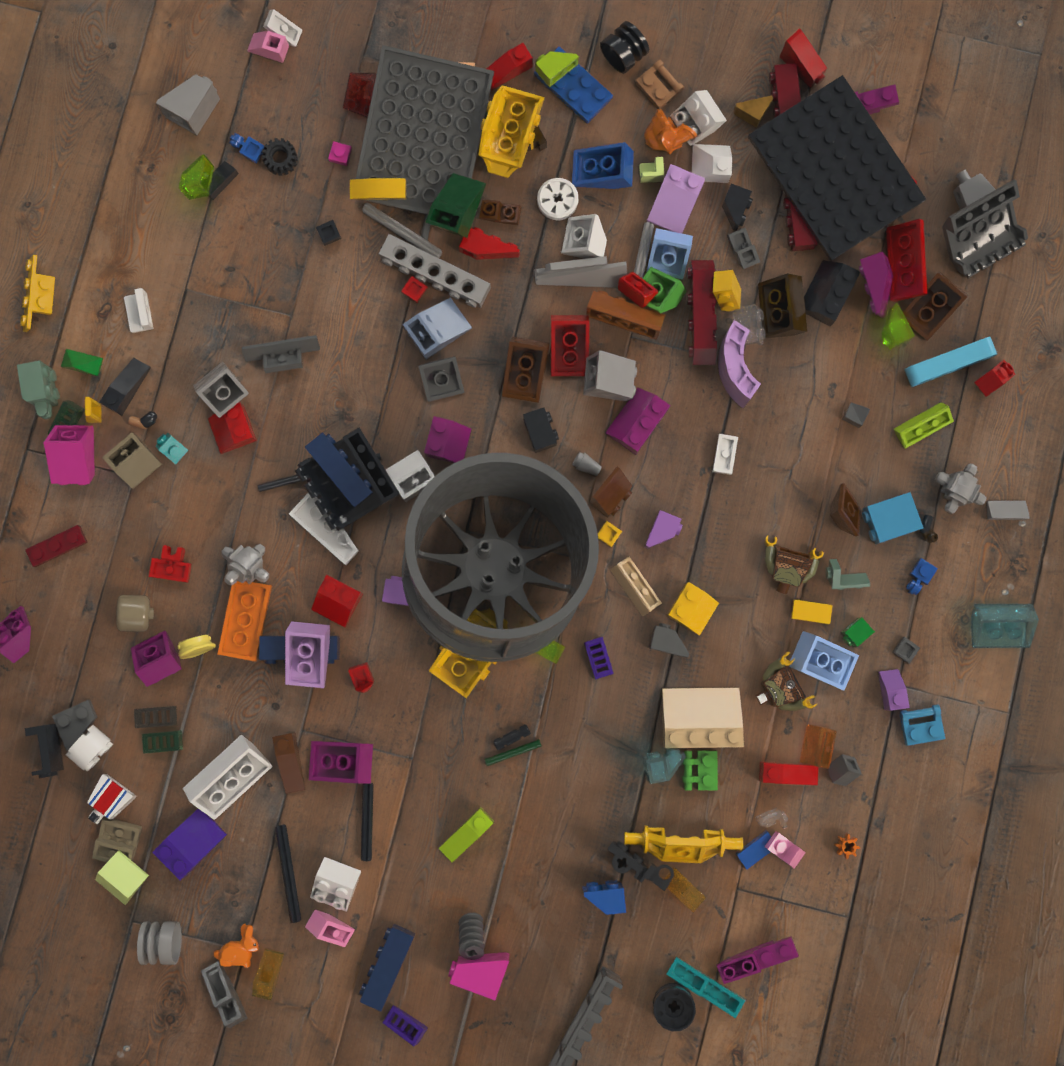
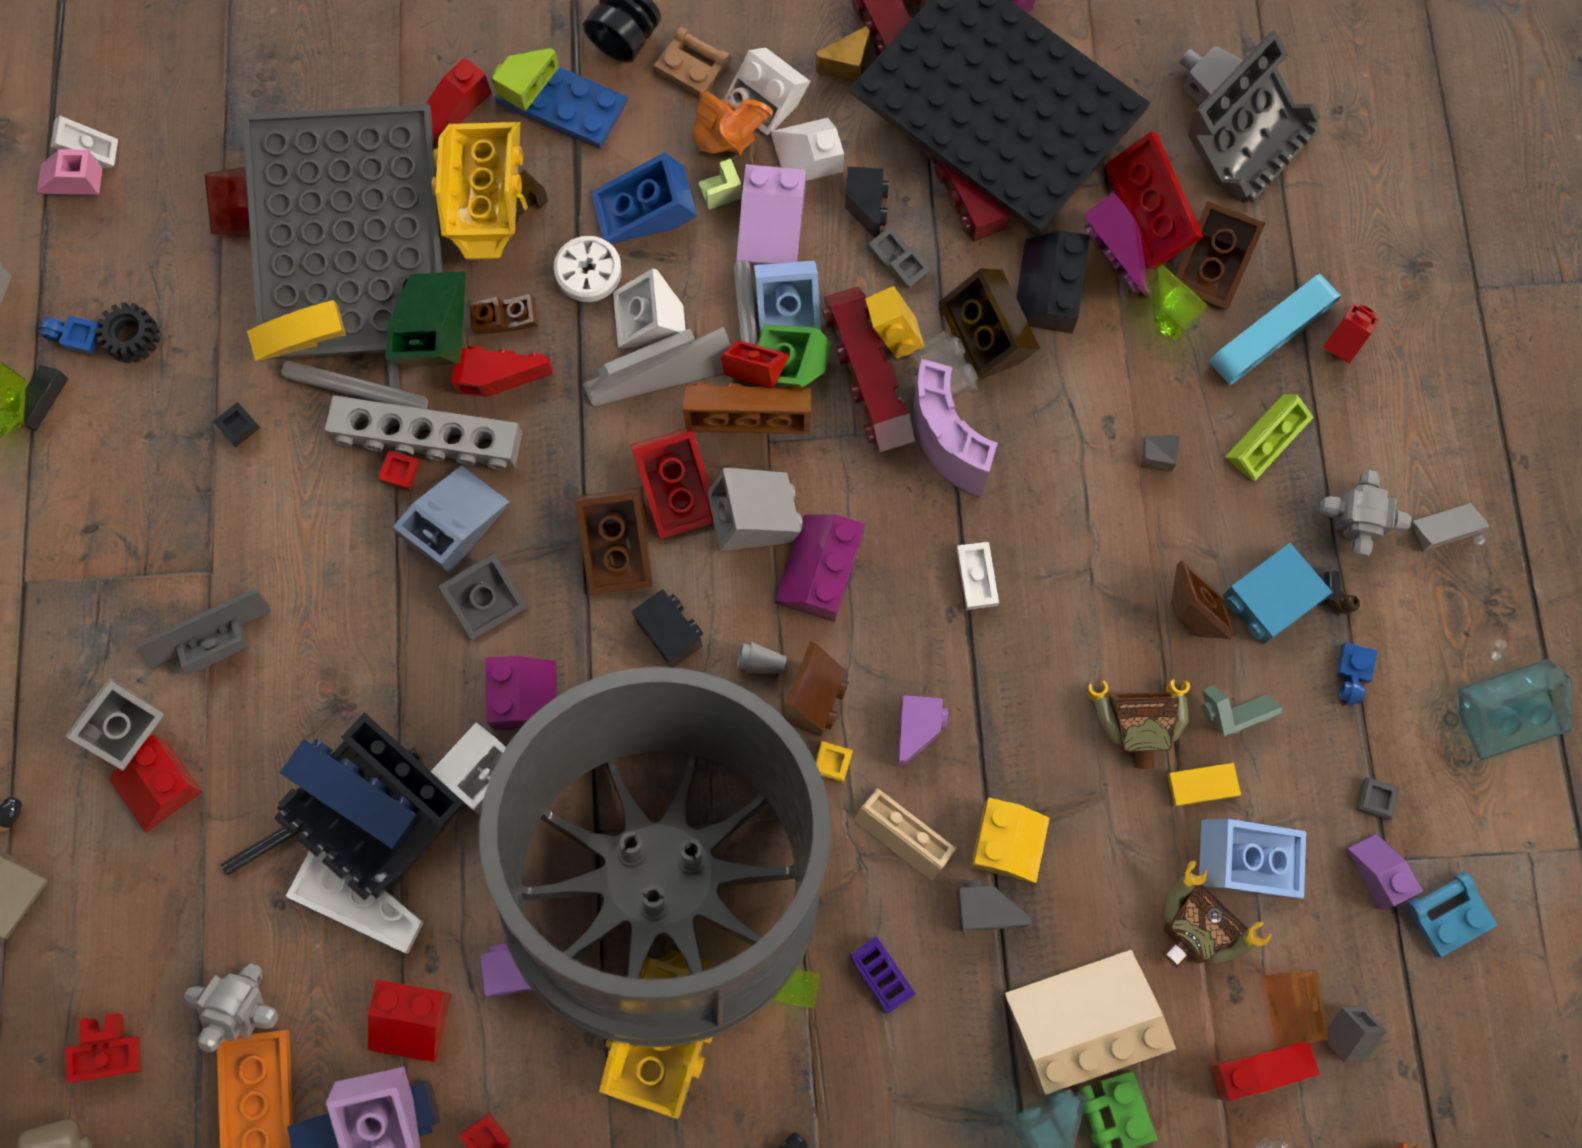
camera: 15 degrees left, 10 degrees down
teal bracket [155,433,188,464] -> none
dark pink plate [328,141,352,166] -> none
green brick [841,617,875,647] -> none

